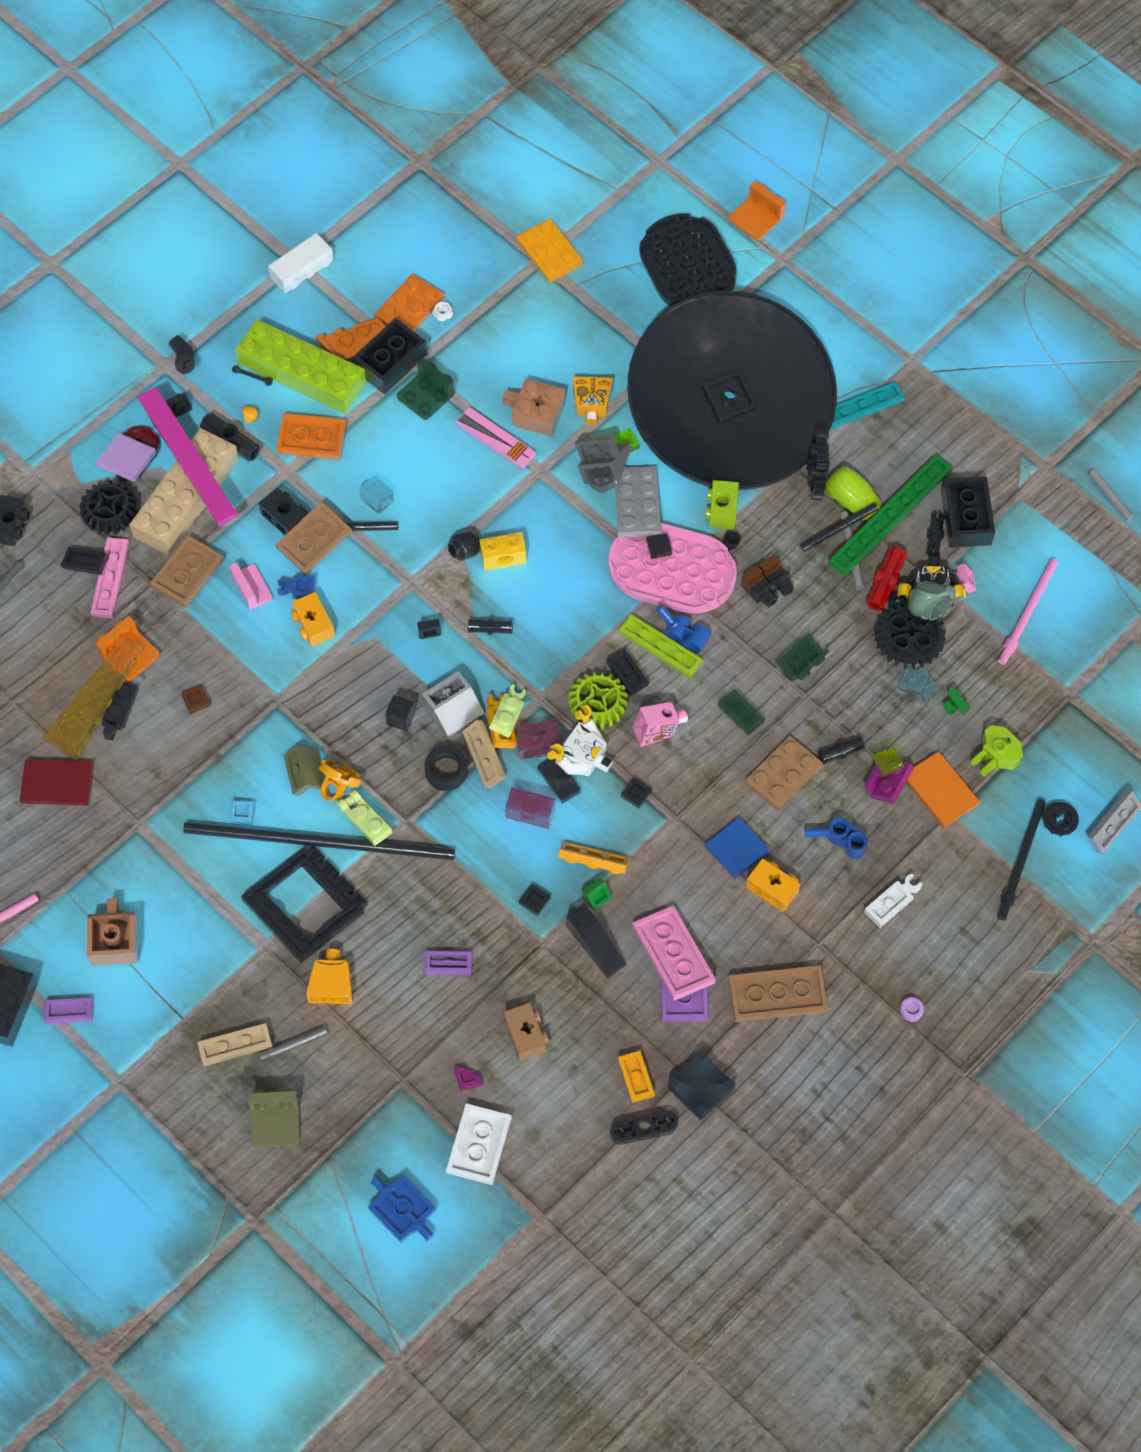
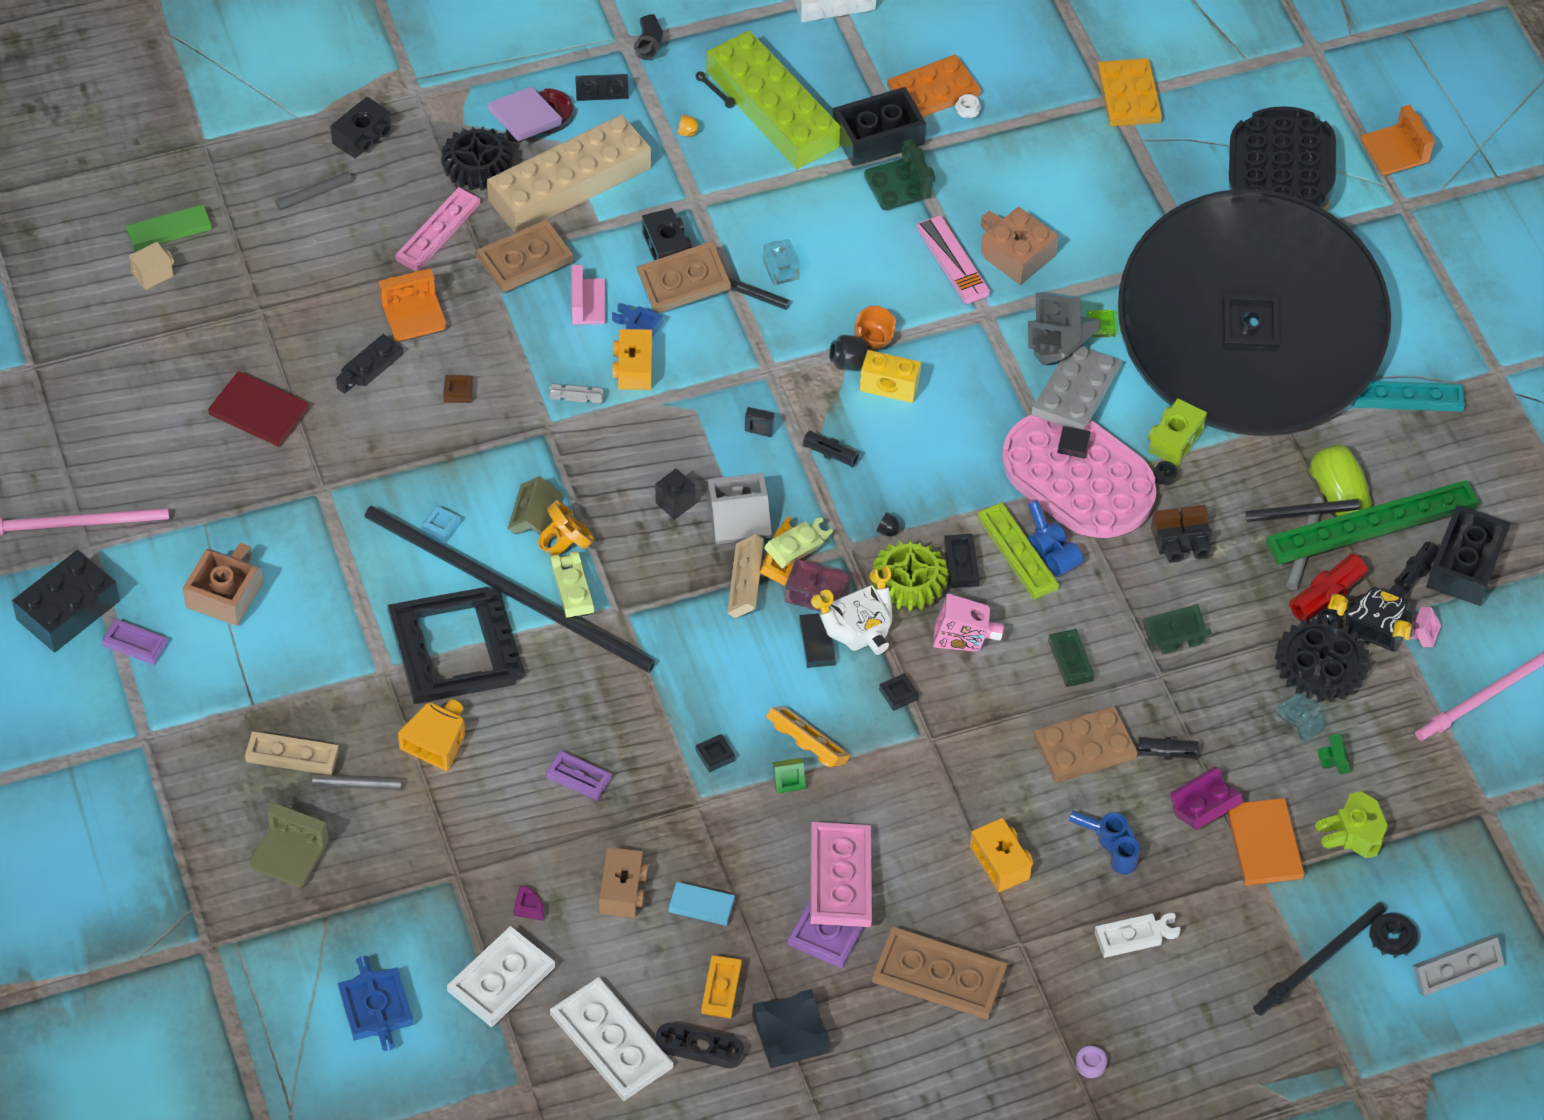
camera: 25 degrees right, 10 degrees down
clear yellow wing [42,635,144,760] -> none
black tile [61,547,109,575] -> none
dark pink tile [137,387,238,526] -> none
black piece [200,412,260,462] -> none
orange plate [276,413,346,460] -> none
orange wing [316,318,386,362] -> none
black tyre [424,746,467,791] -> none
clear pink brick [505,787,555,829] -> none
black slope [566,903,626,979] -> none
light orange torso [573,376,613,426] -> none
blue tile [705,818,769,879] -> none
black gear [806,430,830,500] -> none
clear neon green tile [873,746,904,776] -> none
sand green helmet [908,581,956,620] -> none
none -> light grey axle [549,383,604,404]
none -> white tile [550,977,673,1101]
none -> medium azure tile [669,882,735,926]
none -> orange hair [854,306,896,349]
none -> black hinge [876,512,900,537]

